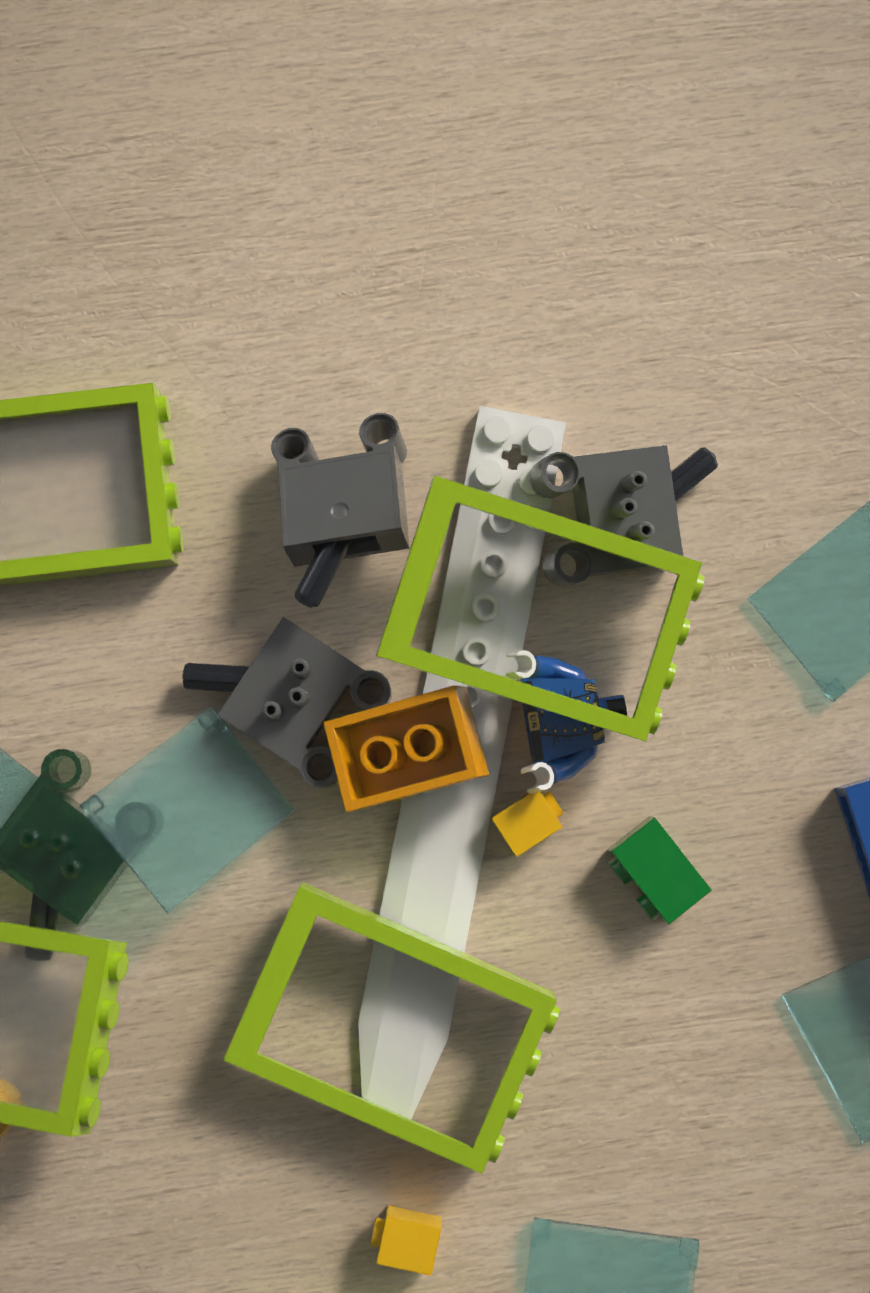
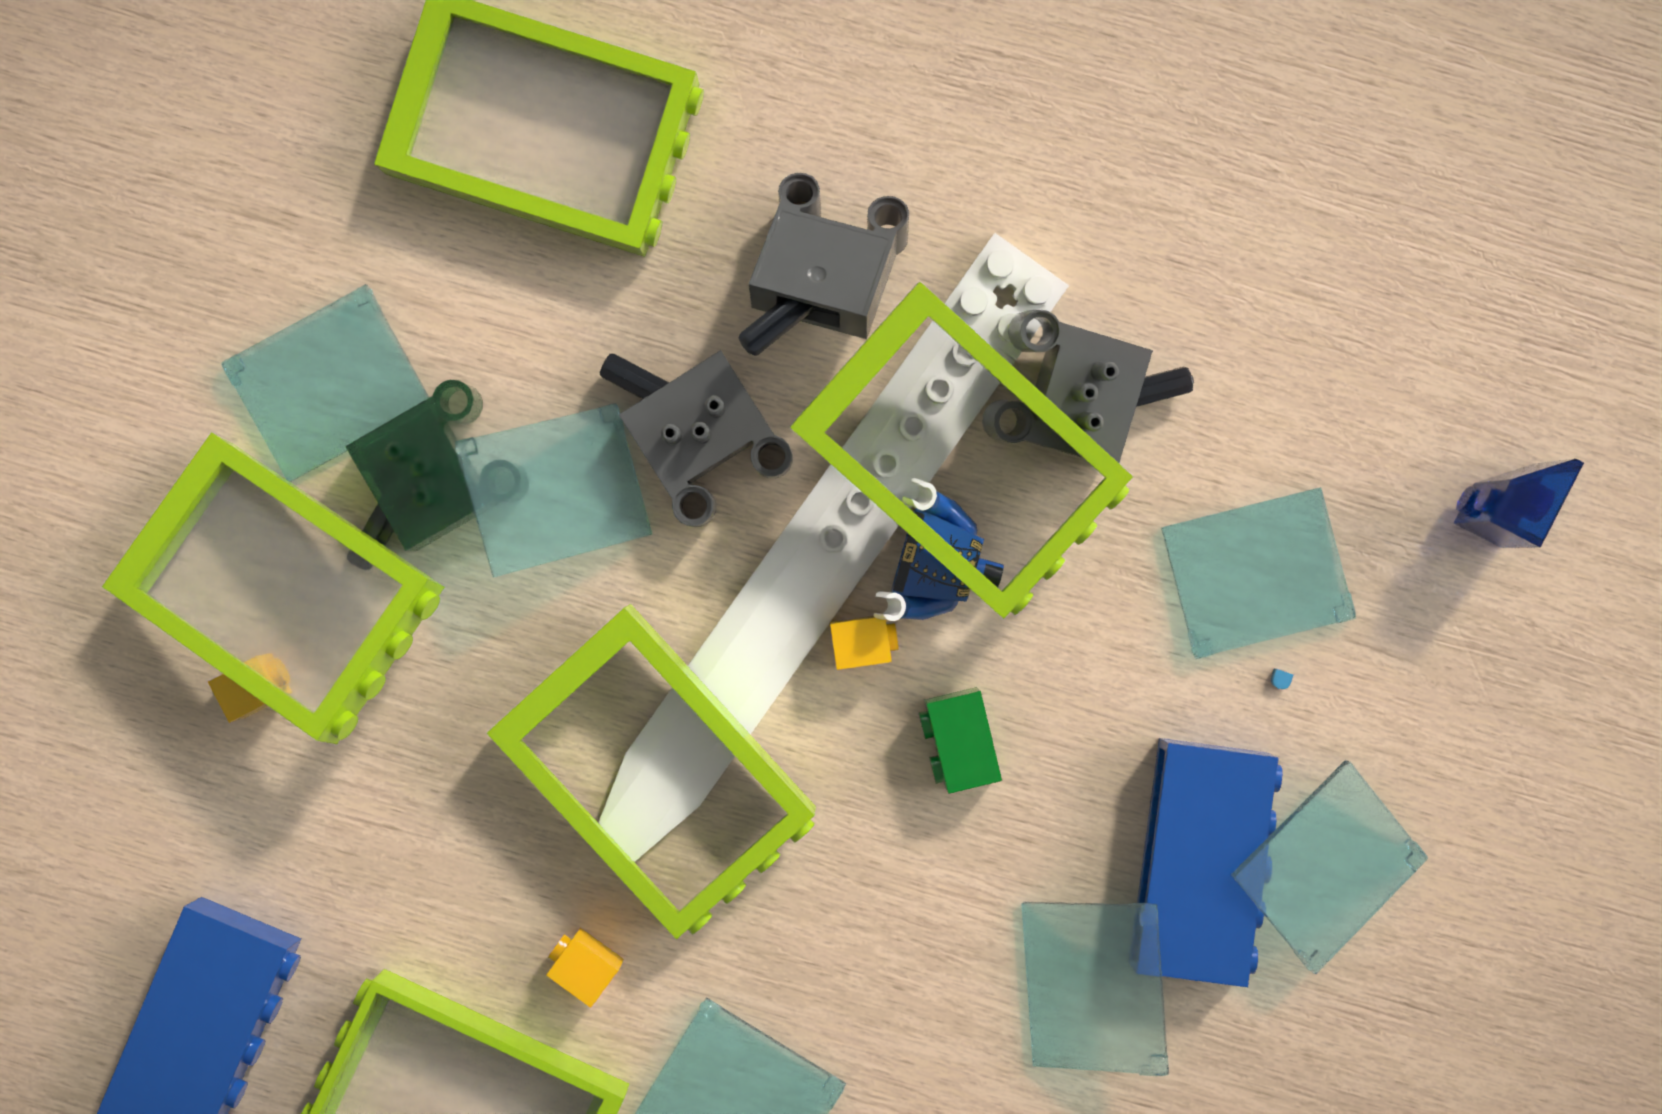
camera: 25 degrees right, 5 degrees up
light orange brick [323,685,490,812] -> none

